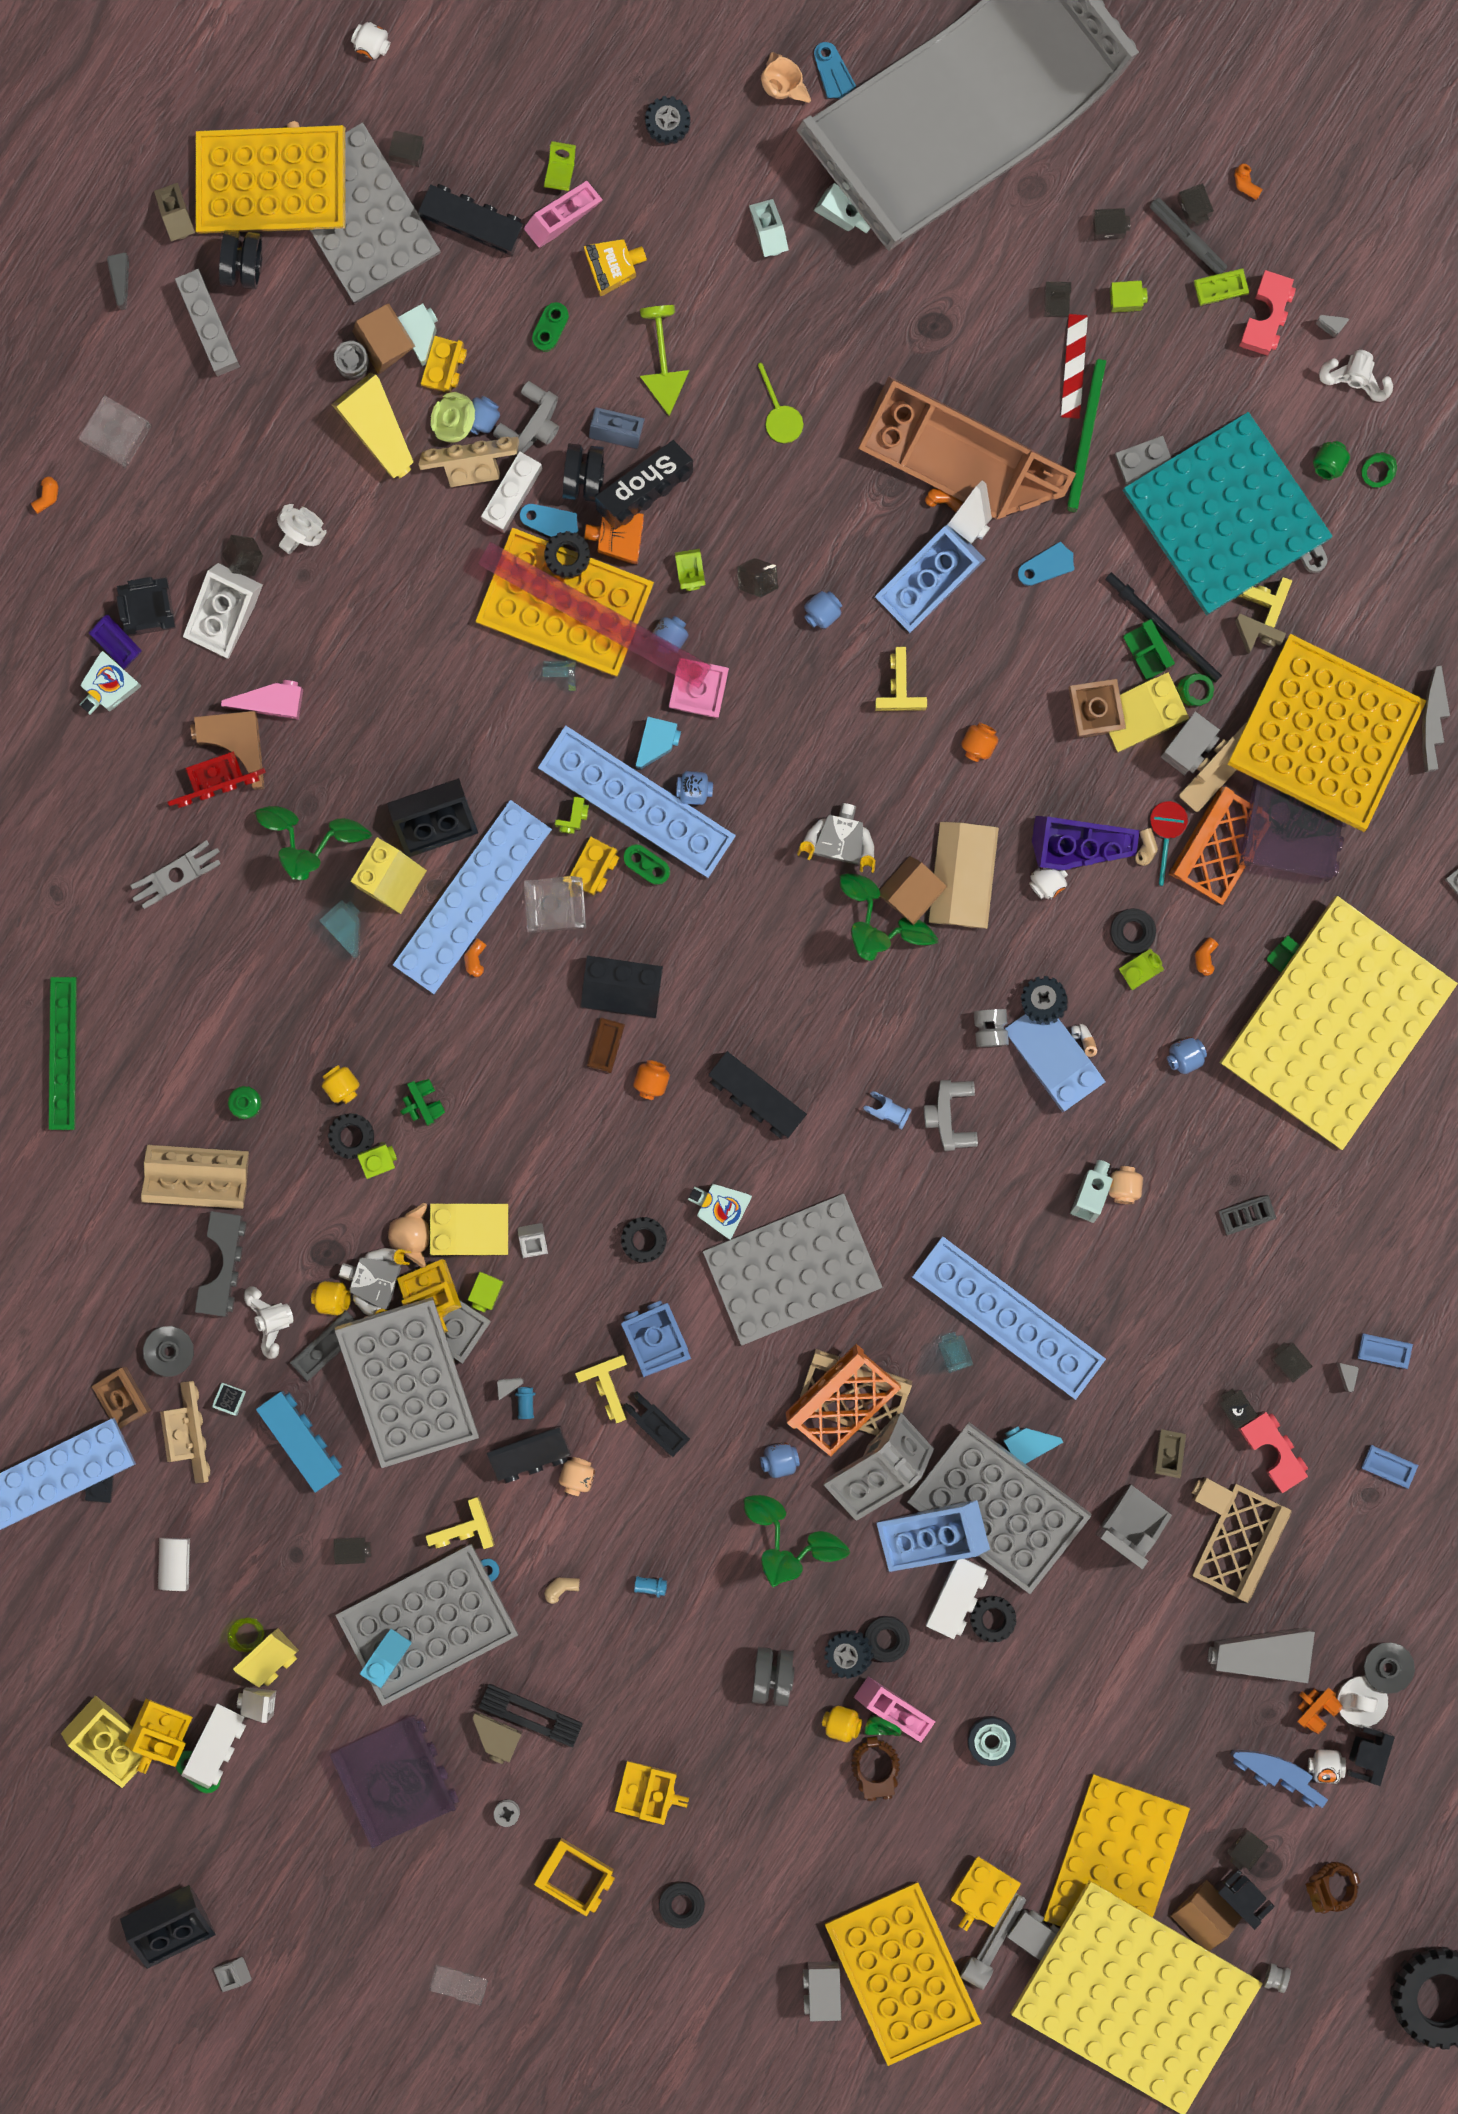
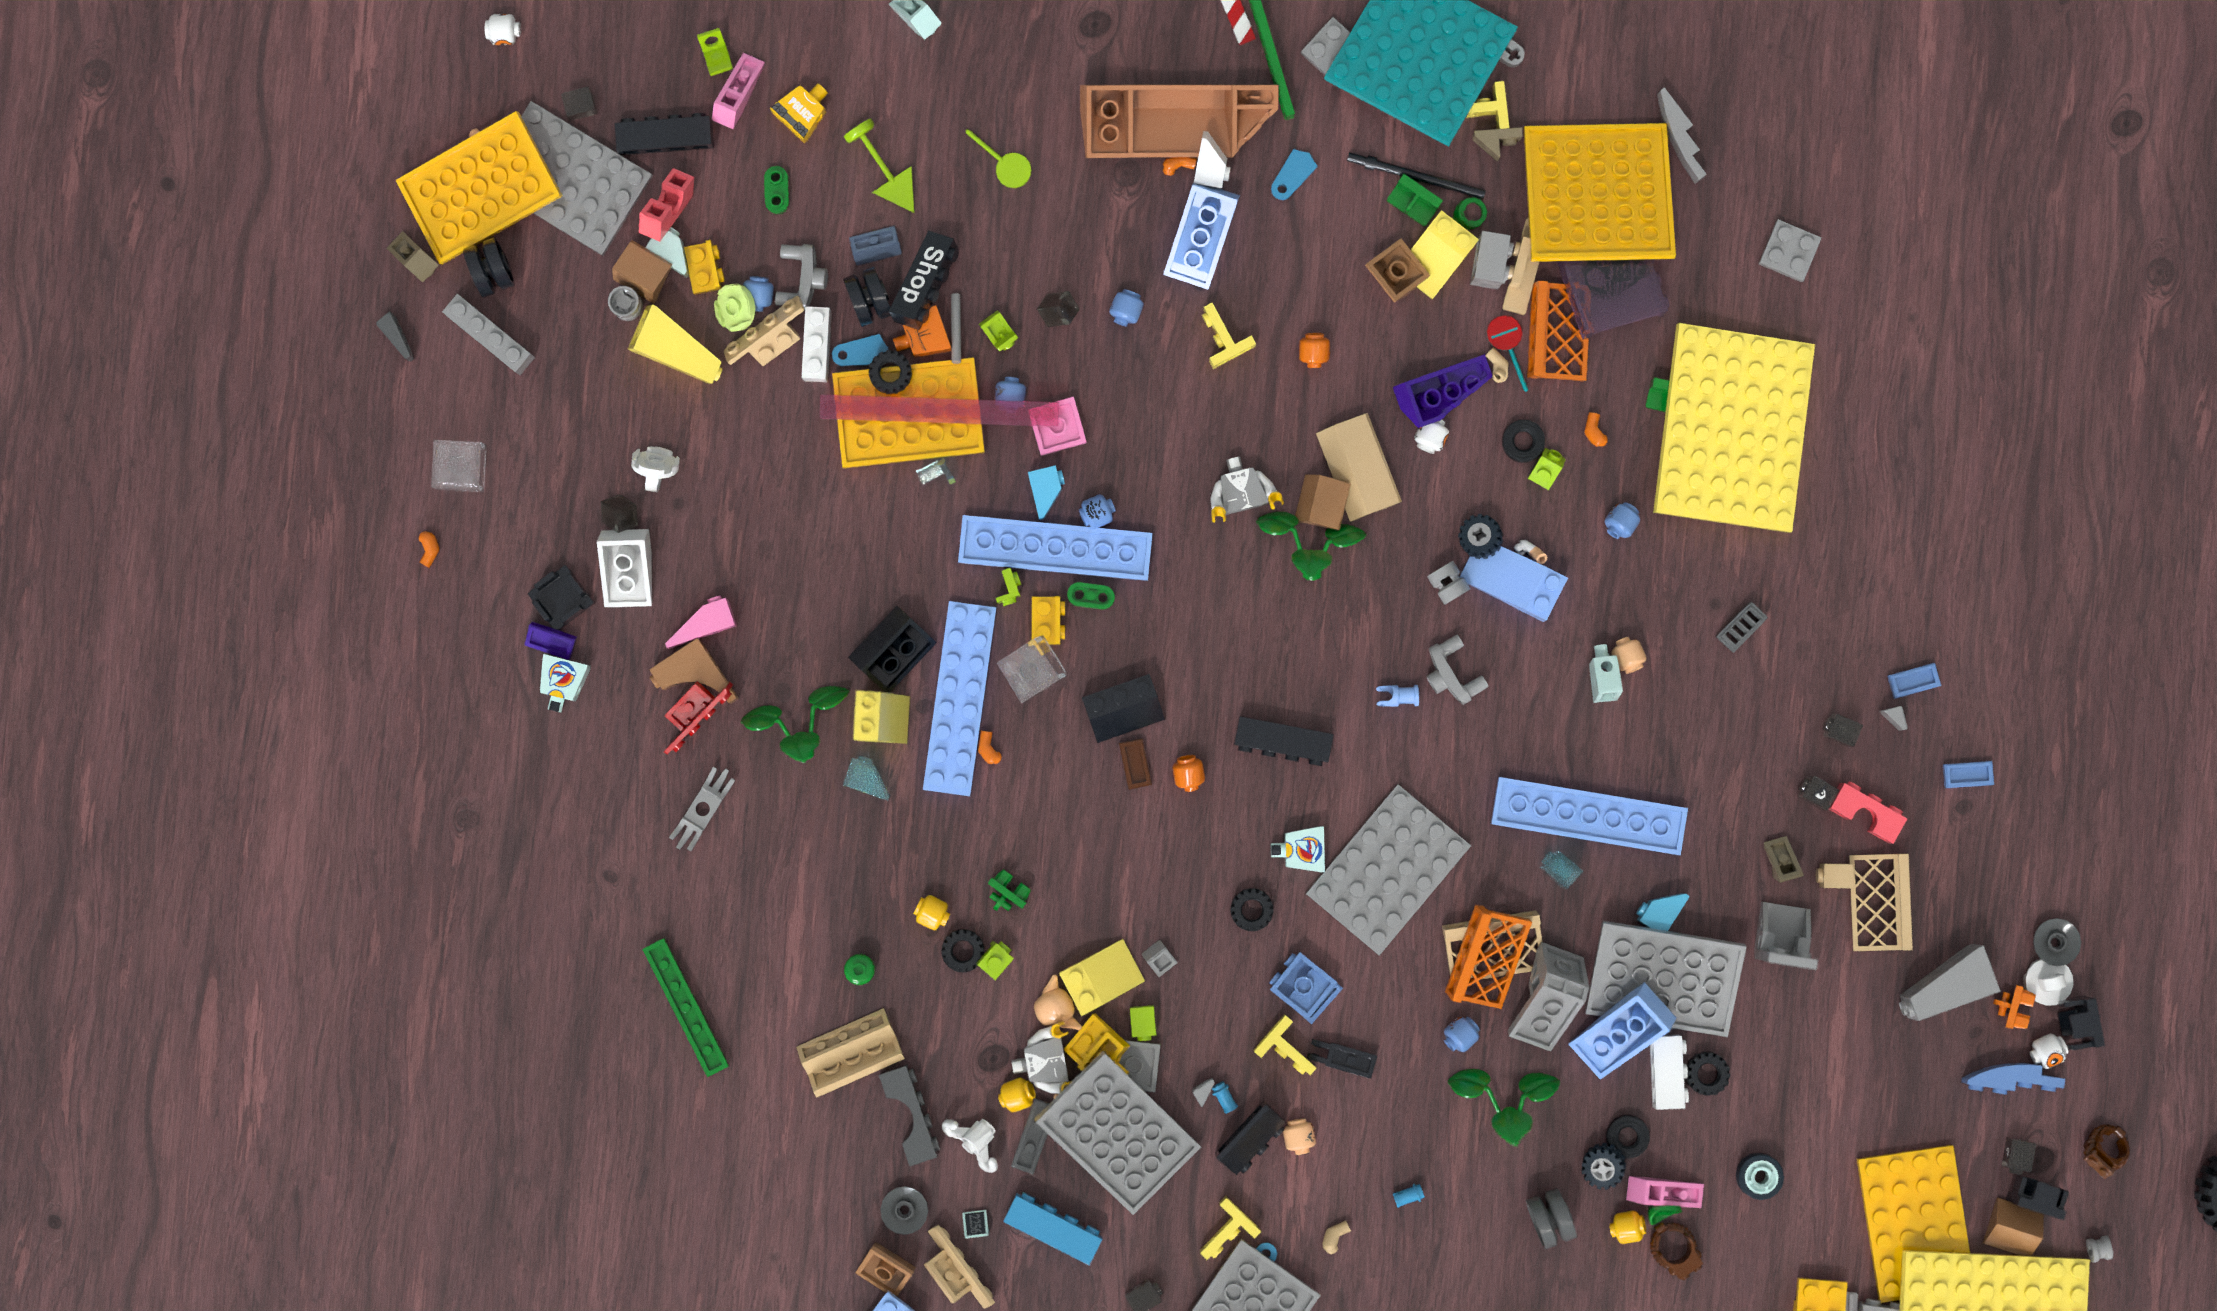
camera: 25 degrees left, 0 degrees up
none -> coral arch [639,168,694,242]
none -> light grey bar [951,293,961,364]

